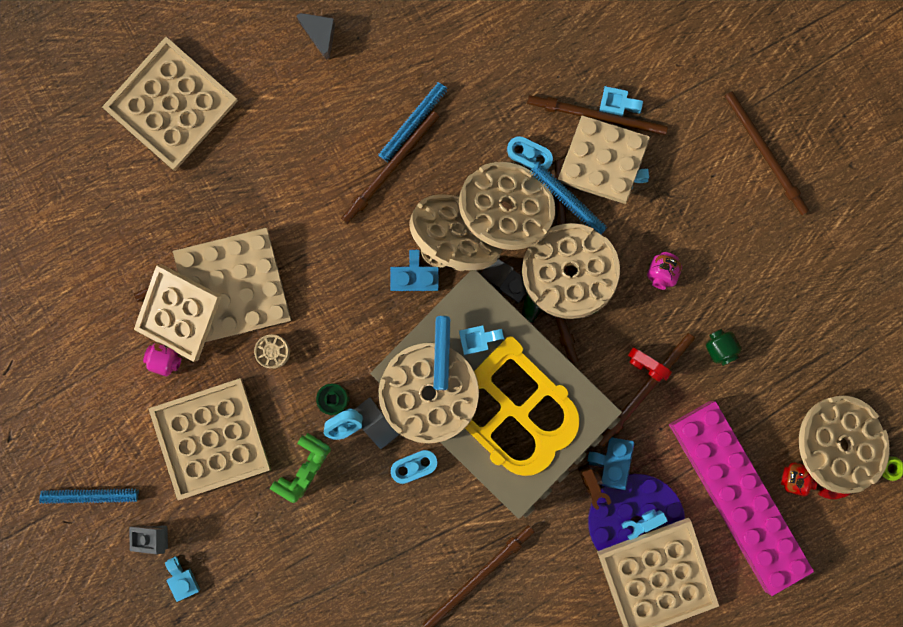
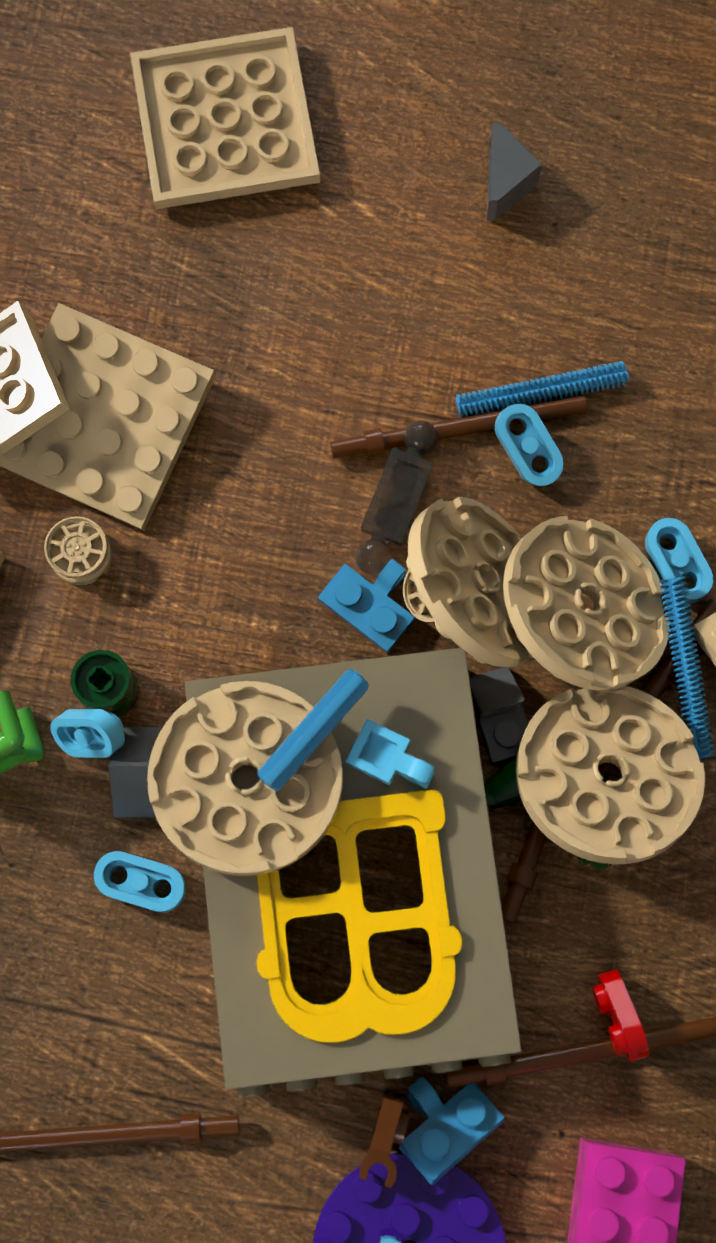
camera: 45 degrees right, 10 degrees down
none -> clear smoke plate [355,420,439,575]
none -> medium azure plate [495,404,563,486]

